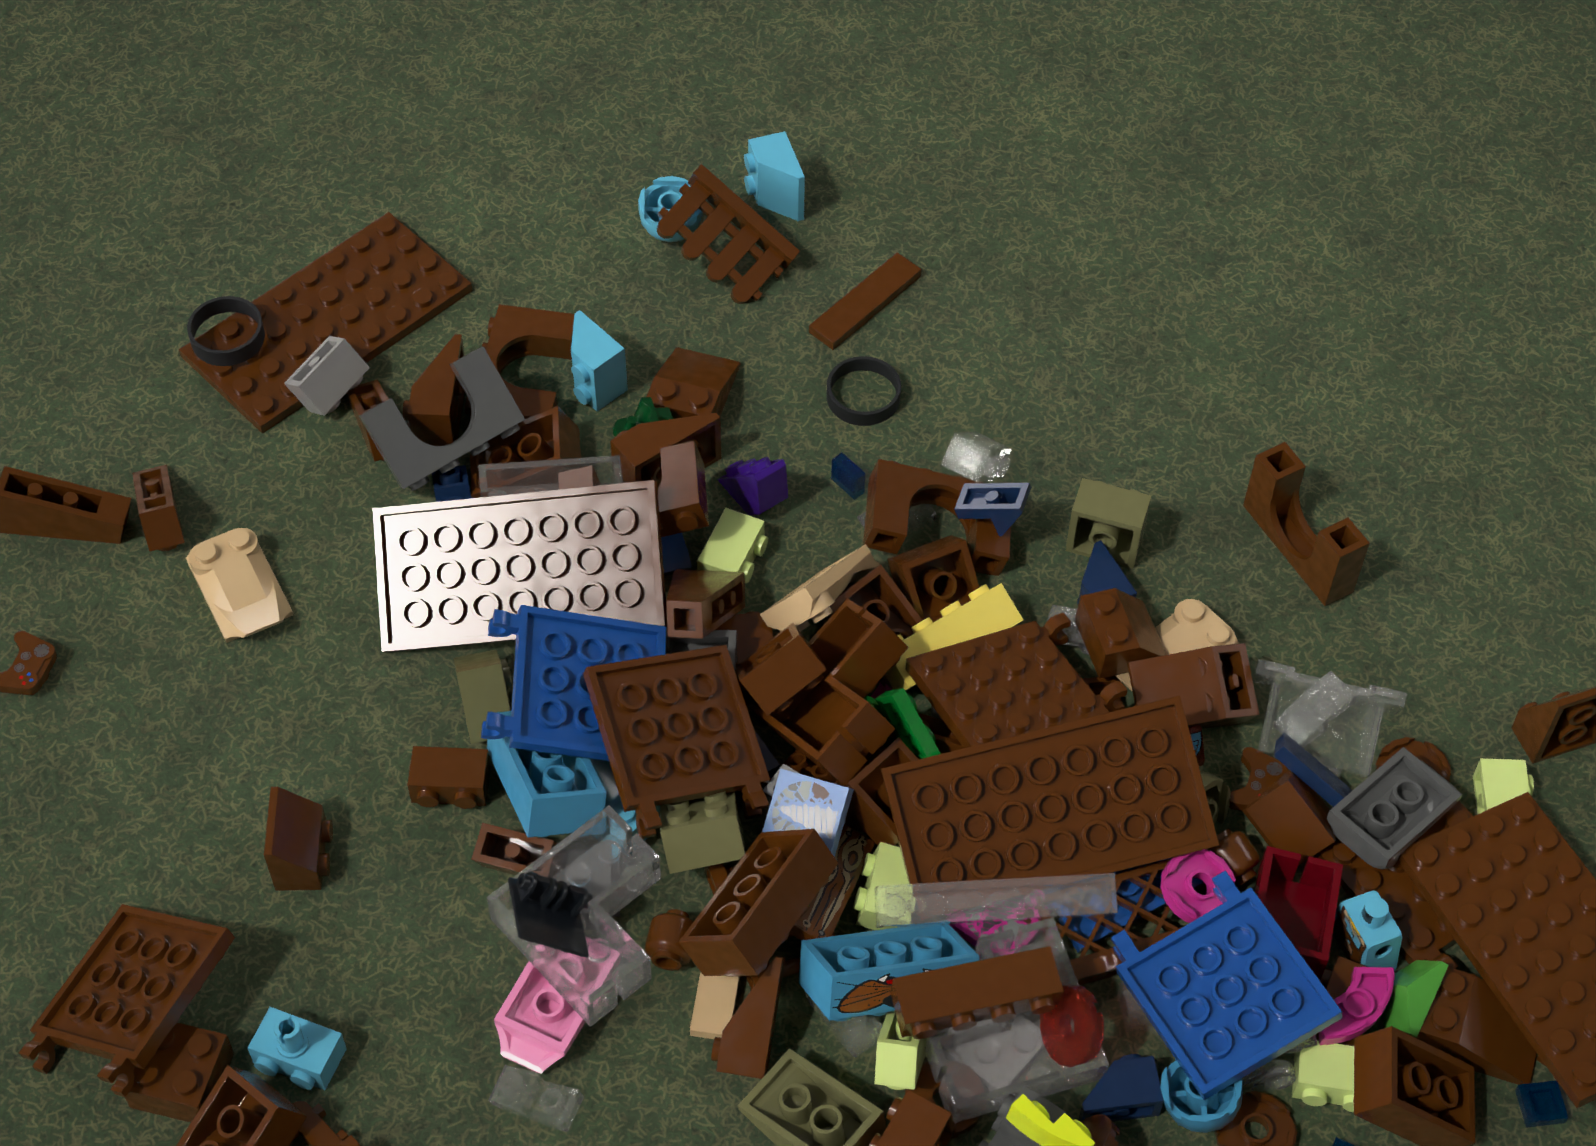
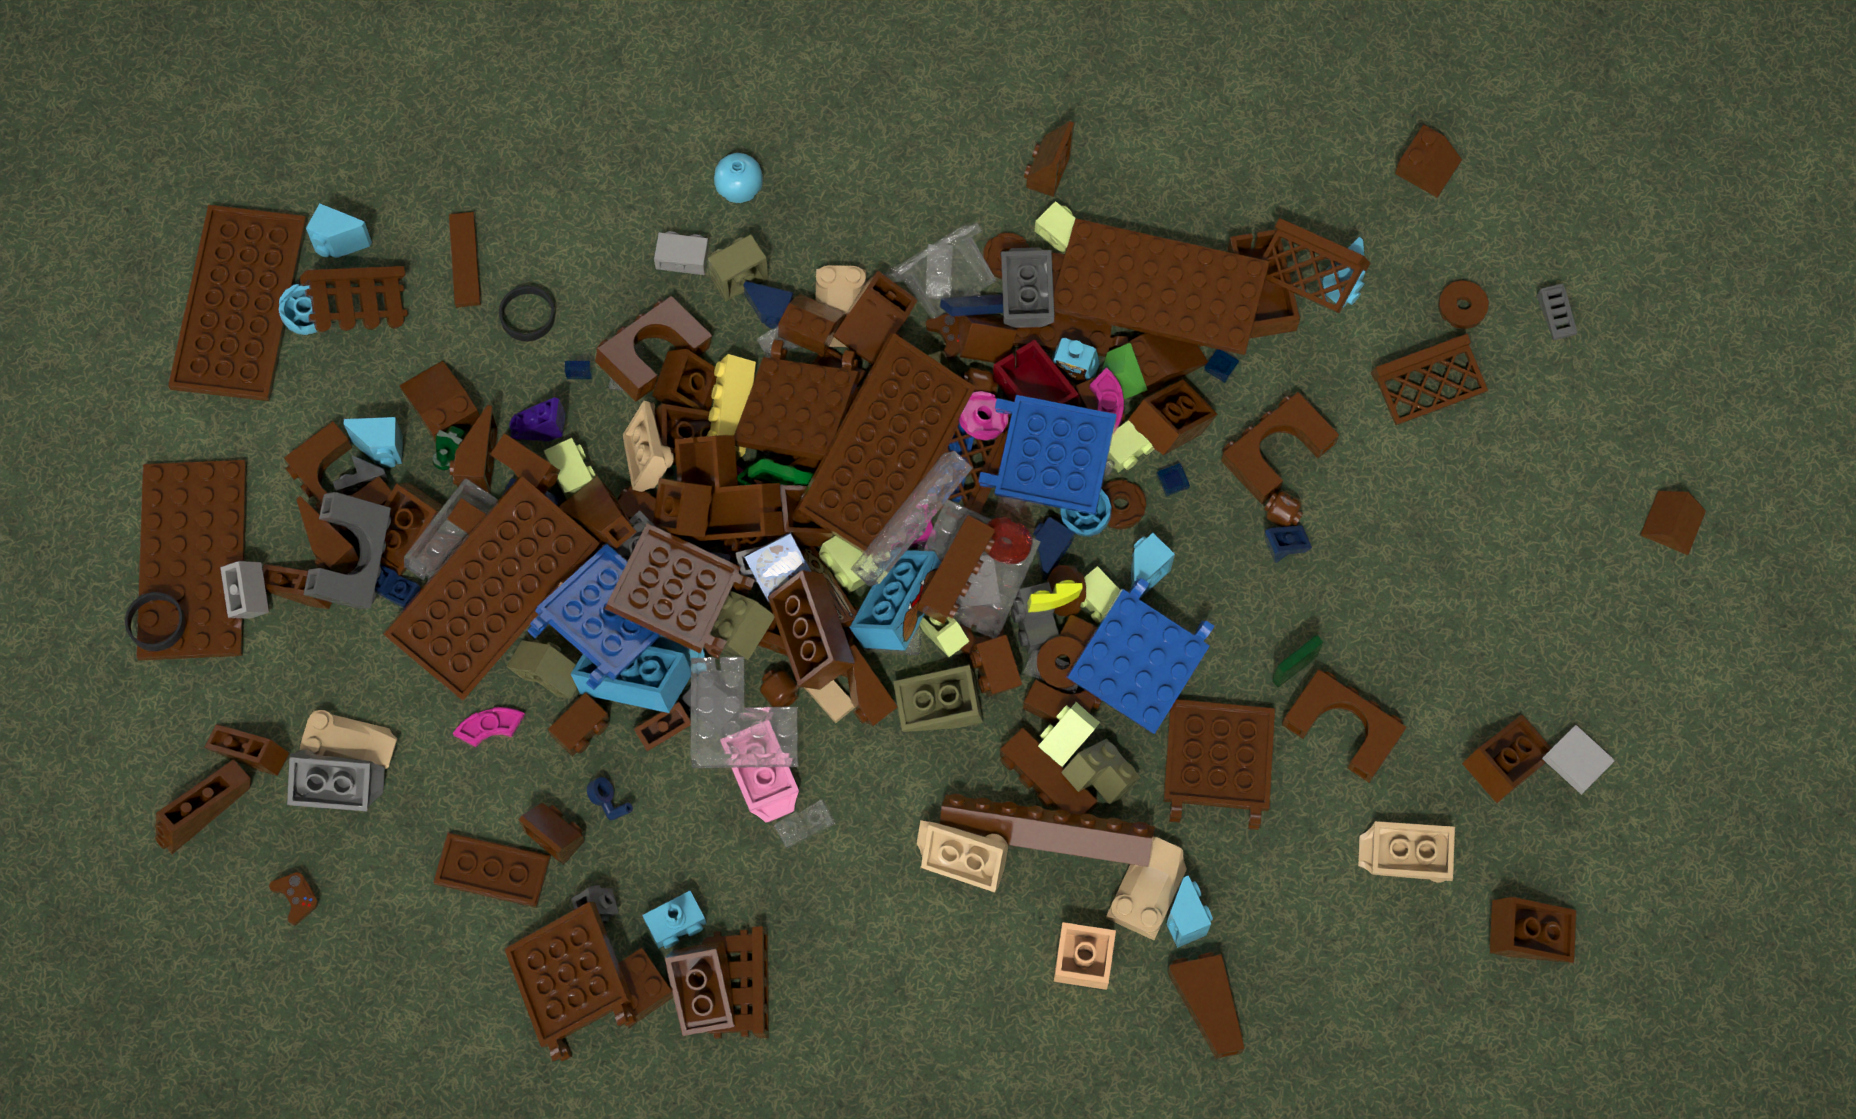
camera: 50 degrees left, 15 degrees up
black hinge [508,871,593,958] -> none
clear brick [941,431,1011,483] -> none
dark blue slope [954,483,1032,537] -> none
reddish brown arch [1243,442,1370,606] -> none
none -> reddish brown plate [168,205,307,401]
none -> dark grey slope [287,749,385,811]
none -> flat silver slope [333,456,388,496]
none -> reddish brown tile [433,833,551,908]
none -> dark pink tile [453,707,525,747]
none -> dark grey brick [571,885,618,925]
none -> dark blue plate [587,777,633,820]
none -> light grey brick [654,231,709,275]
none -> medium azure cylinder [714,153,763,203]

